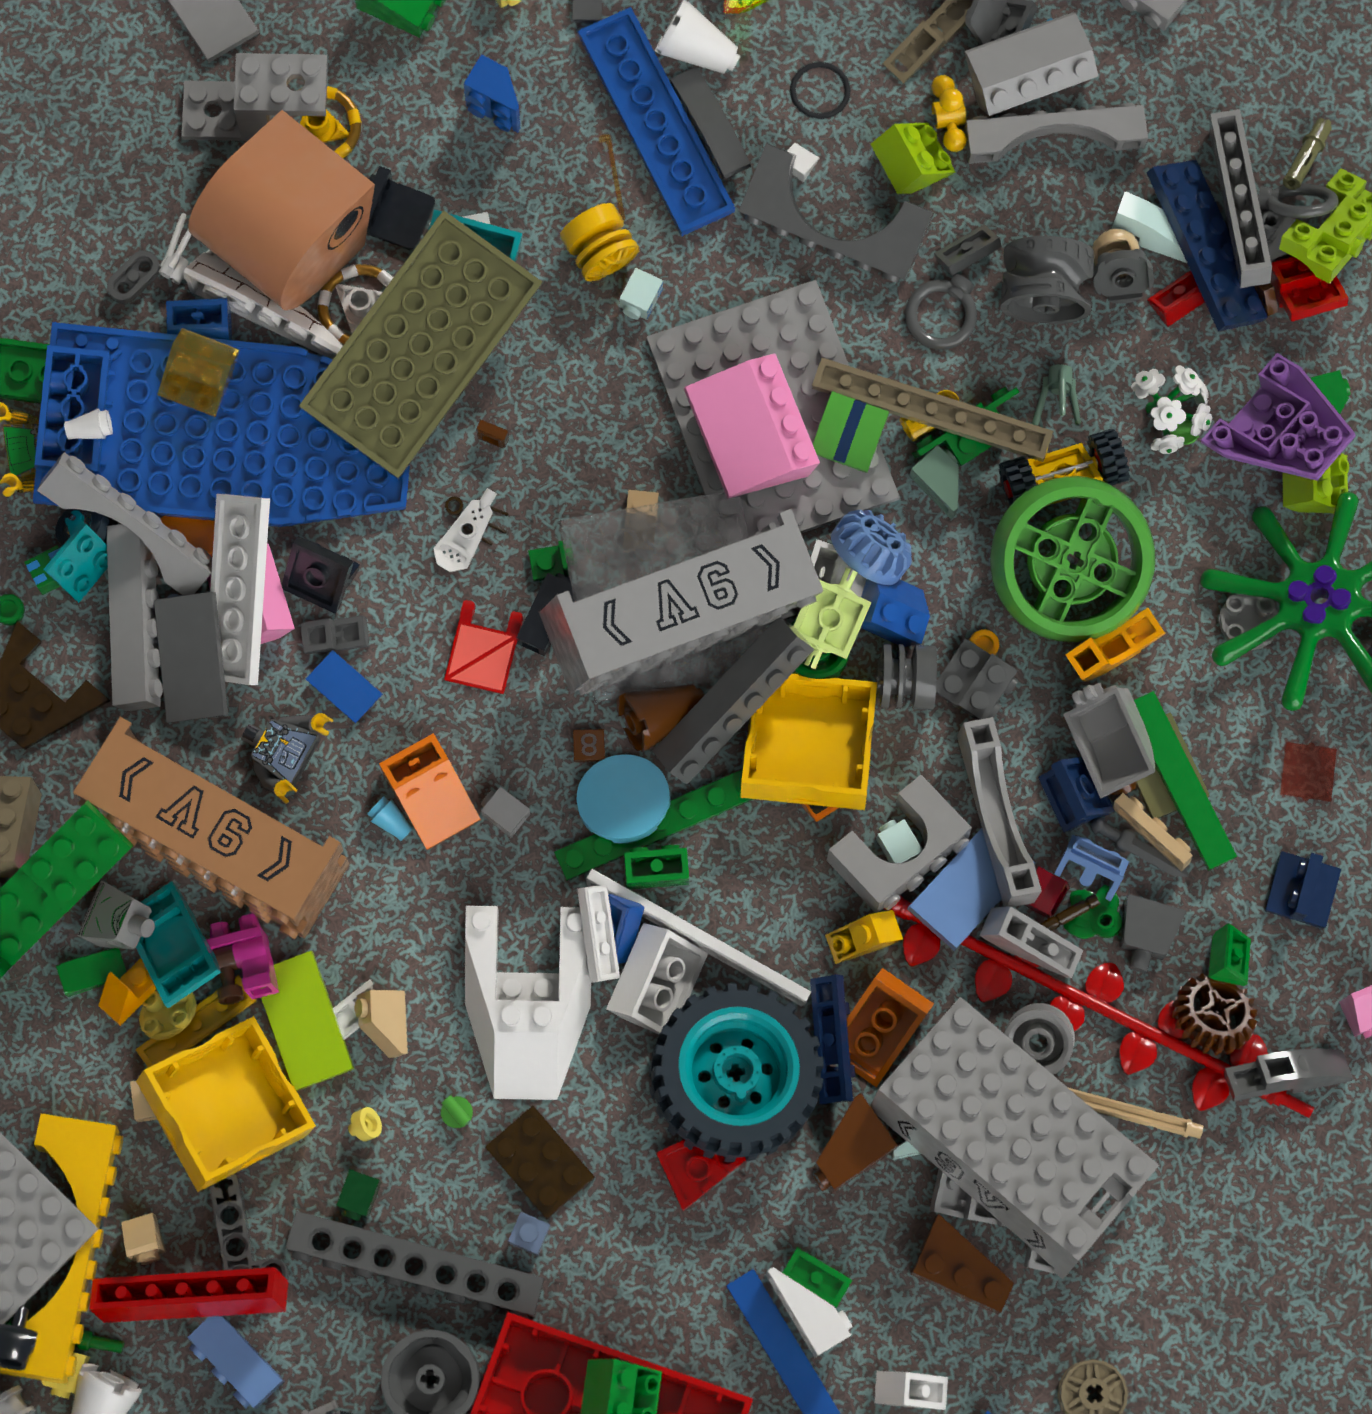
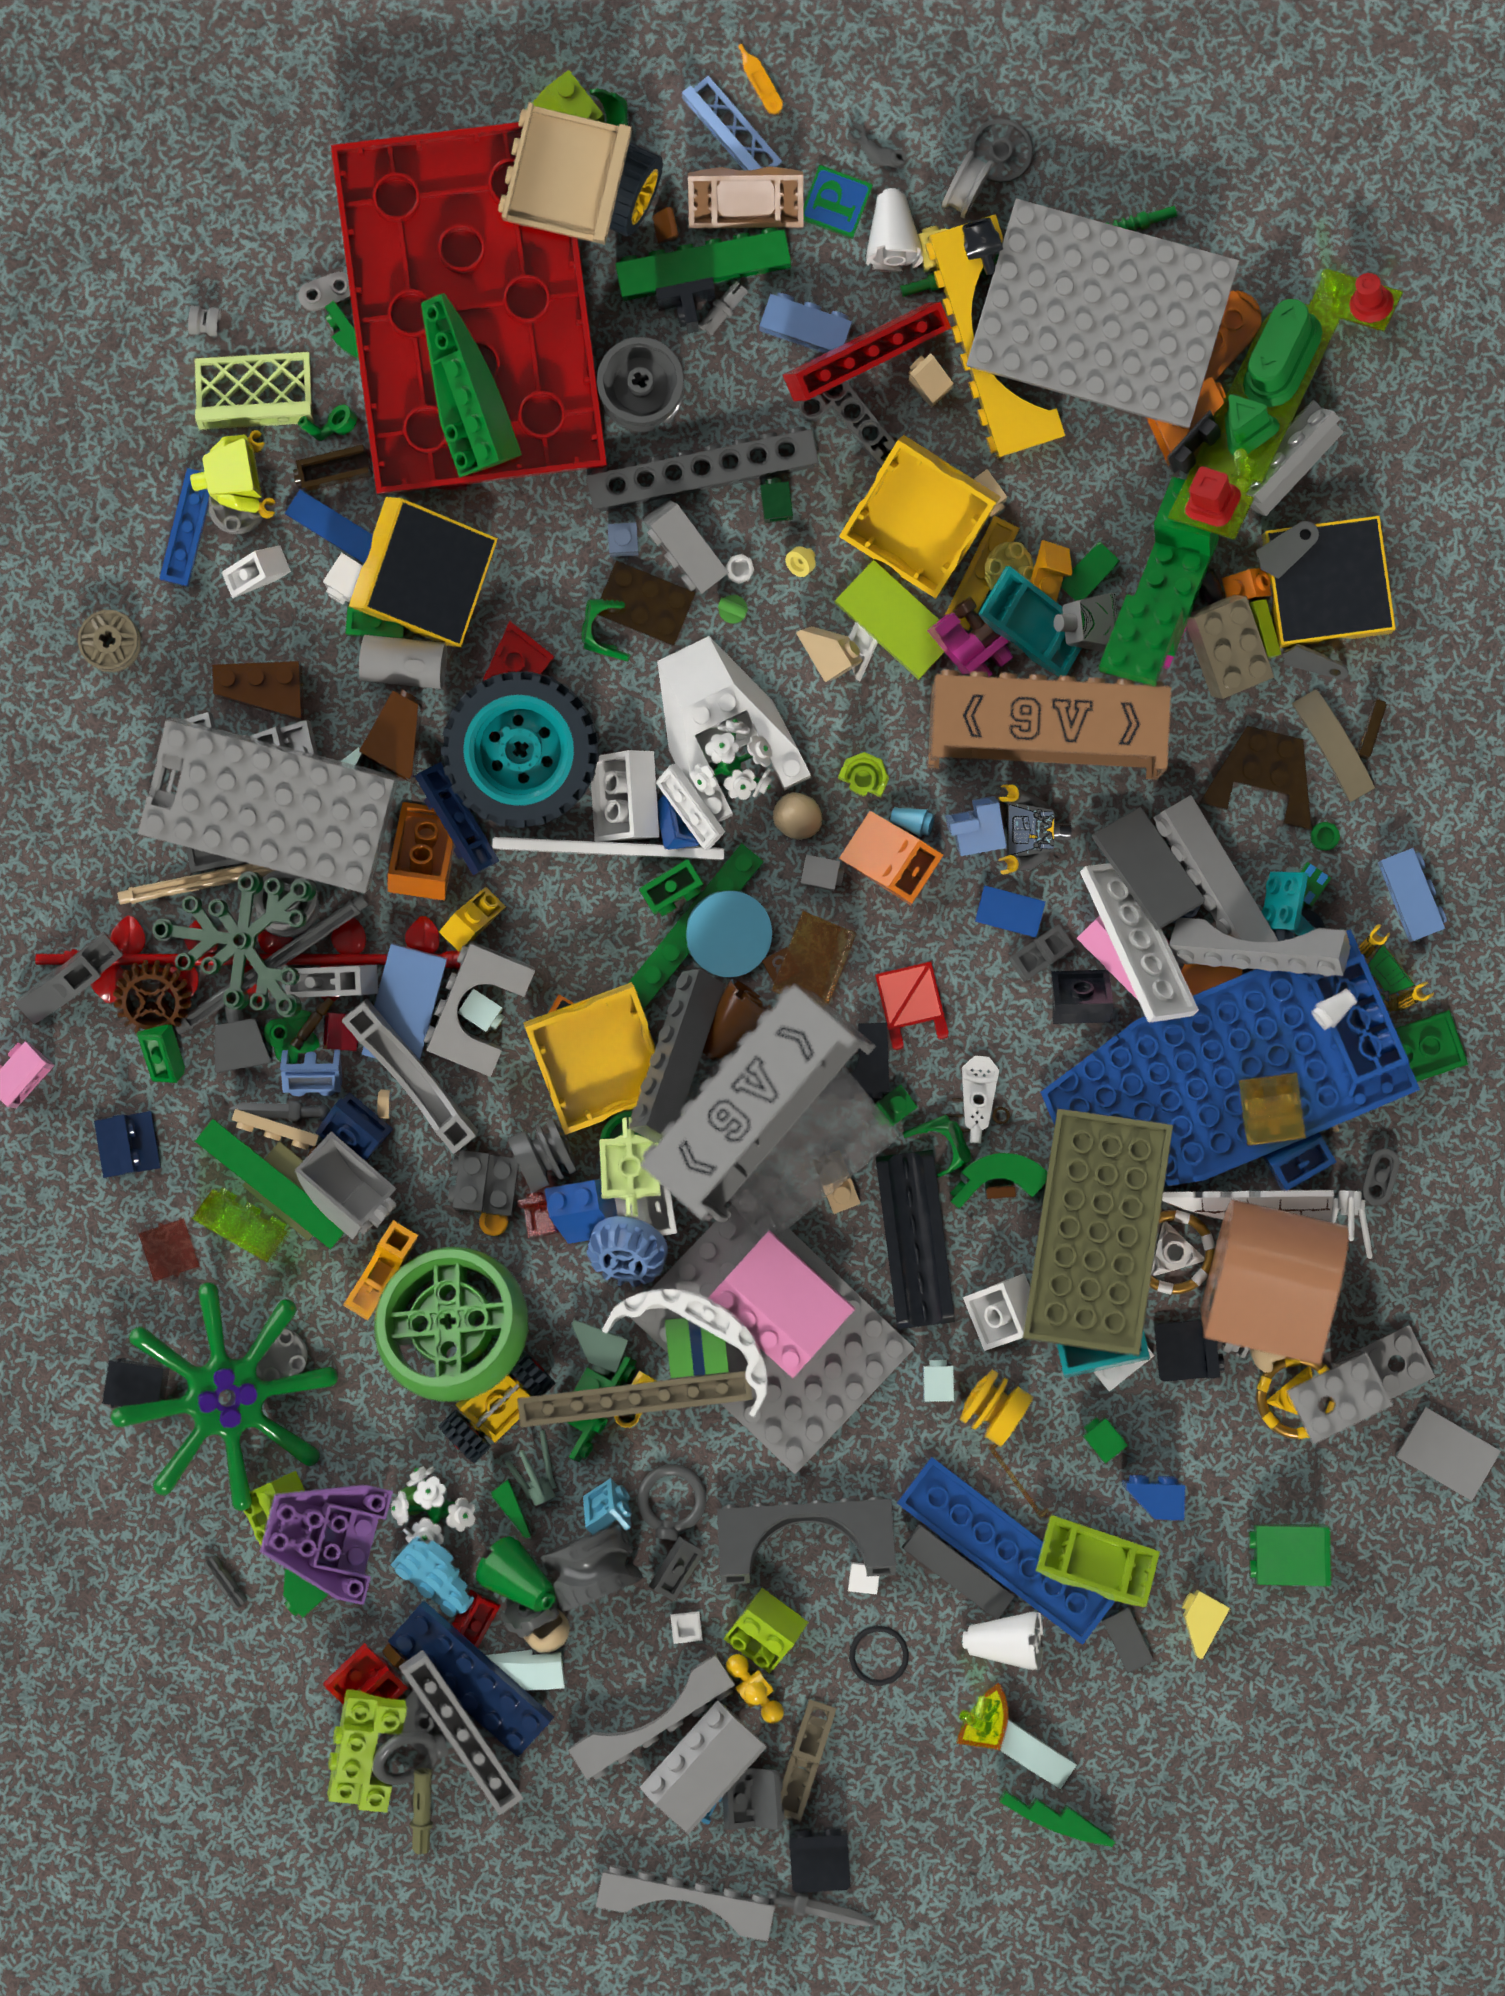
camera: 160 degrees right, 10 degrees up
none -> dark green plant [152,871,316,1017]
none -> dark grey piece [173,894,369,1035]
none -> clear neon green slope [192,1187,290,1263]
none -> black tile [349,497,498,647]
none -> light grey piece [359,635,447,689]
none -> tan tile [377,1089,391,1119]
none -> medium azure plate [391,1536,474,1617]
none -> green cone [476,1536,555,1612]
none -> green slope [491,1479,532,1539]
none -> clear red bracket [518,1192,559,1239]
none -> green helmet [581,599,630,662]
none -> medium azure bracket [583,1478,632,1535]
none -> white windscreen [602,1289,768,1417]
none -> light grey wedge [641,499,729,594]
none -> white tile [670,1611,702,1644]
none -> white plant [690,719,772,800]
none -> white tile [726,554,754,584]
none -> clear orange piece [771,911,857,1005]
none -> tan hair [773,792,822,840]
none -> lime hair [838,752,889,798]
none -> black plate [875,1150,955,1329]
none -> green helmet [902,1115,971,1178]
none -> medium blue plate [945,796,1007,856]
none -> green arch [950,1153,1048,1209]
none -> white slope [963,1273,1030,1351]
none -> lime slope [1036,1515,1160,1607]
none -> green brick [1082,1417,1128,1464]

